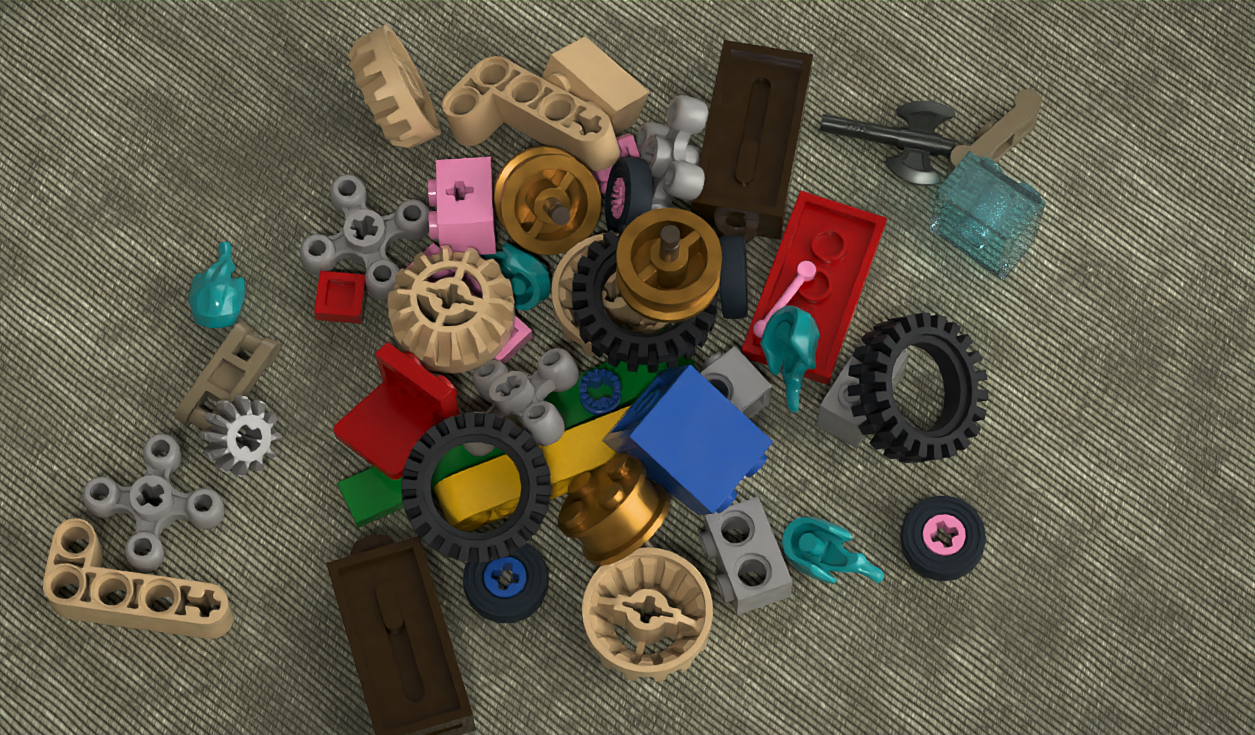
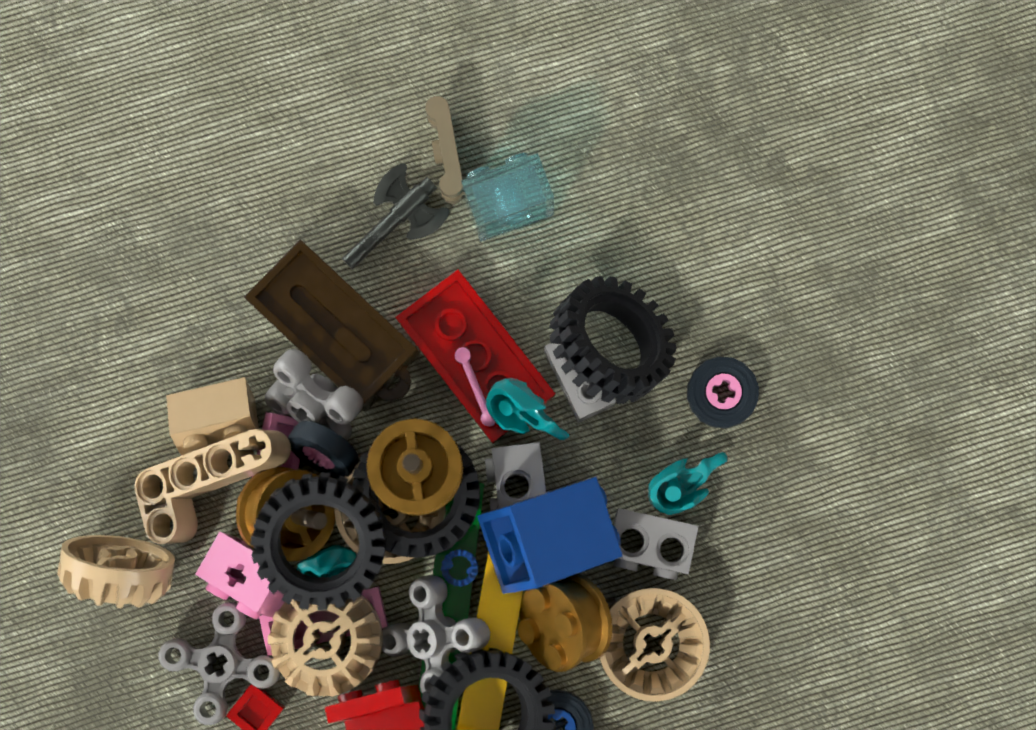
camera: 55 degrees left, 15 degrees up
black bush [719,235,748,319] -> none
none -> black tyre [251,473,387,611]

